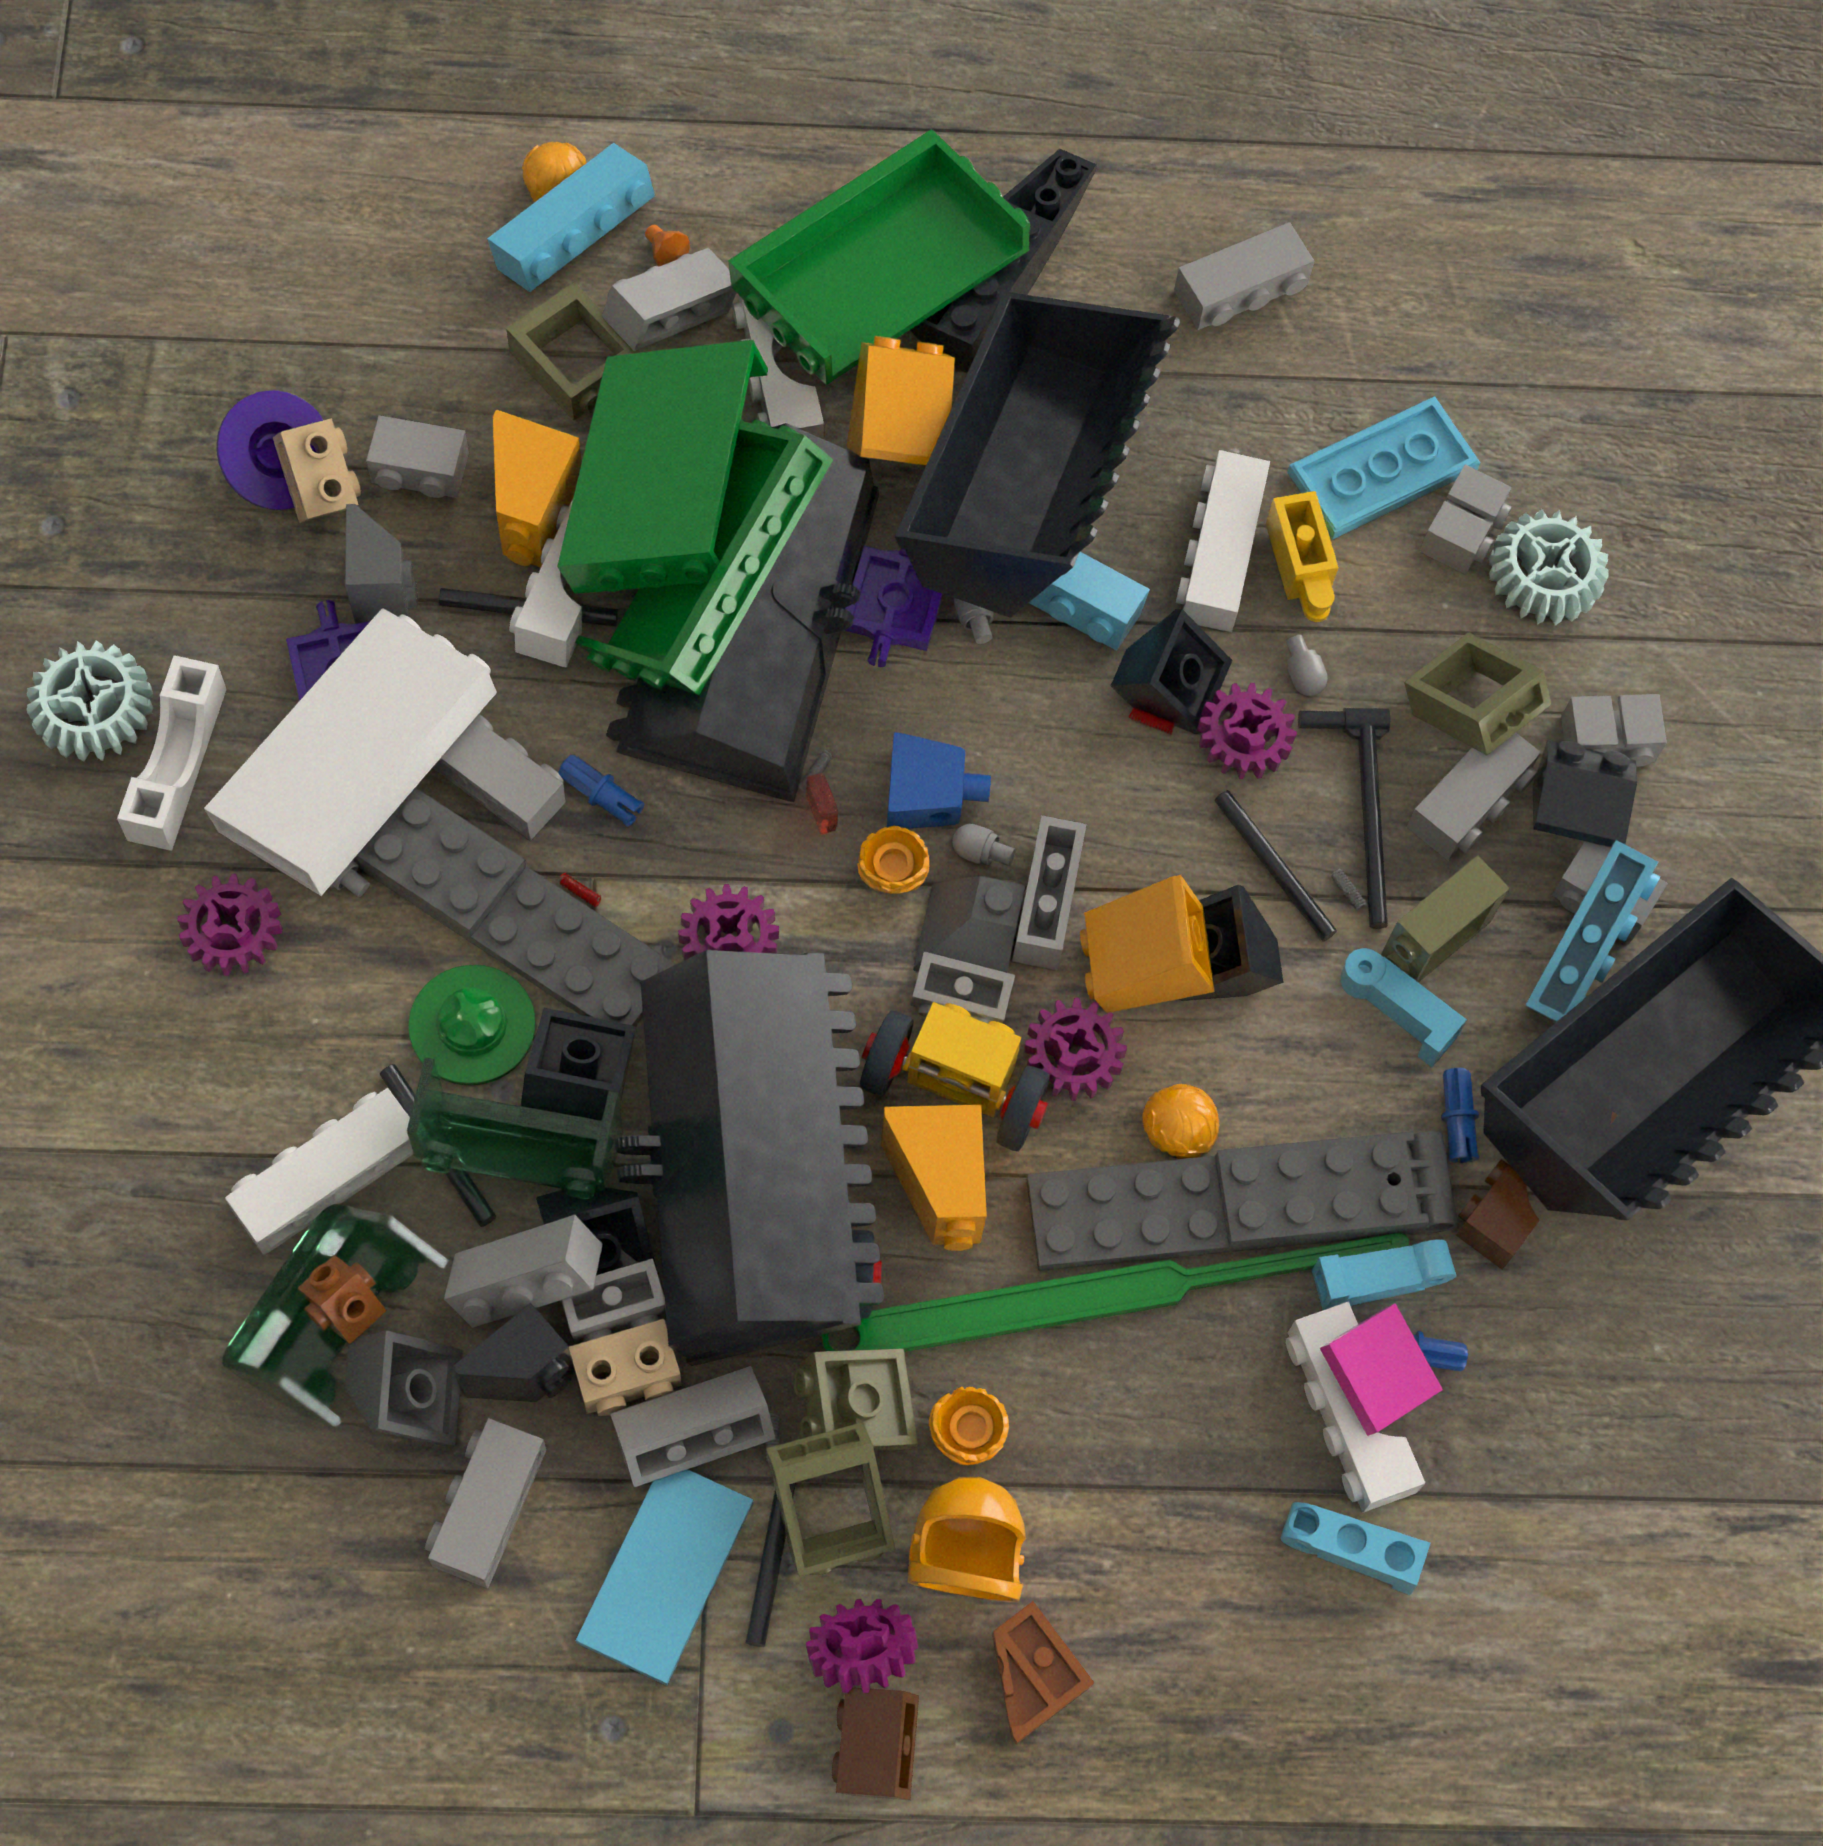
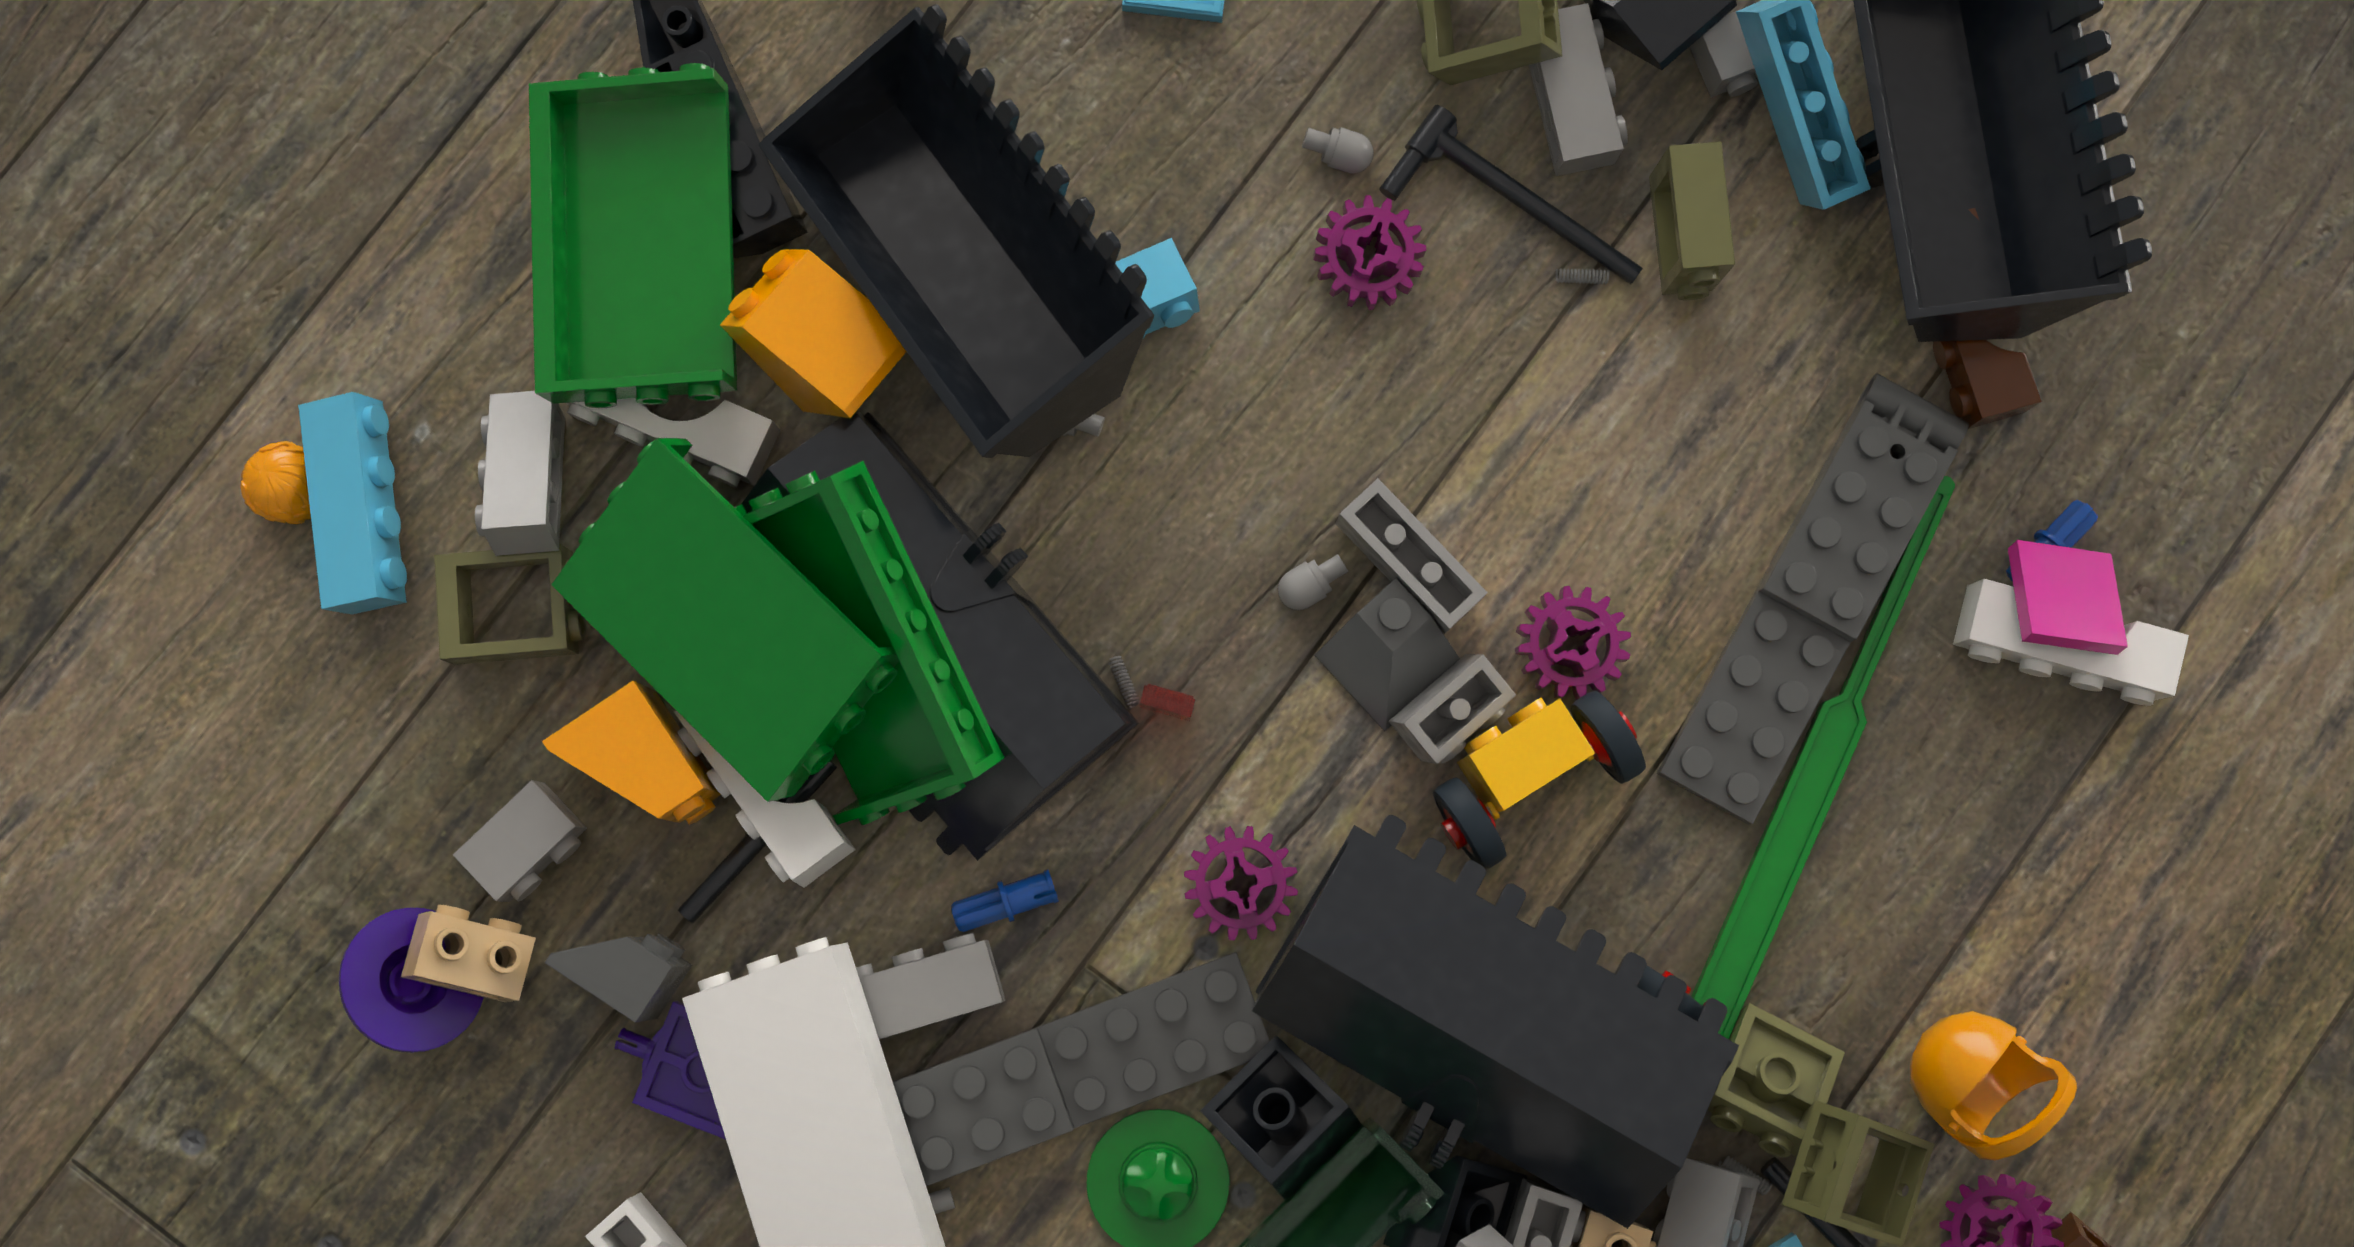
camera: 50 degrees left, 15 degrees up
red leg [559,873,601,908] -> none
orange rock [645,224,690,267] -> none
dark purple plate [844,546,943,667] -> none
light orange hair [857,826,930,894] -> none
light orange slope [881,1105,987,1251] -> none
blue torso [887,732,991,829] -> none
light orange hair [929,1387,1009,1465] -> none
dark orange wing [992,1601,1094,1745] -> none
light orange slope [1080,875,1214,1013] -> none
black slope [1110,609,1233,734] -> none
red leg [1129,707,1175,735] -> none
light orange hair [1142,1084,1220,1159] -> none
white brick [1175,450,1270,633] -> none
black slope [1177,885,1284,1001] -> none
black bar [1214,790,1337,942] -> none
yellow brick [1266,491,1339,622] -> none
medium azure leg [1280,1502,1431,1595] -> none
medium azure leg [1312,1240,1456,1310] -> none
medium azure leg [1340,948,1467,1067] -> none
blue axle [1441,1068,1479,1163] -> none

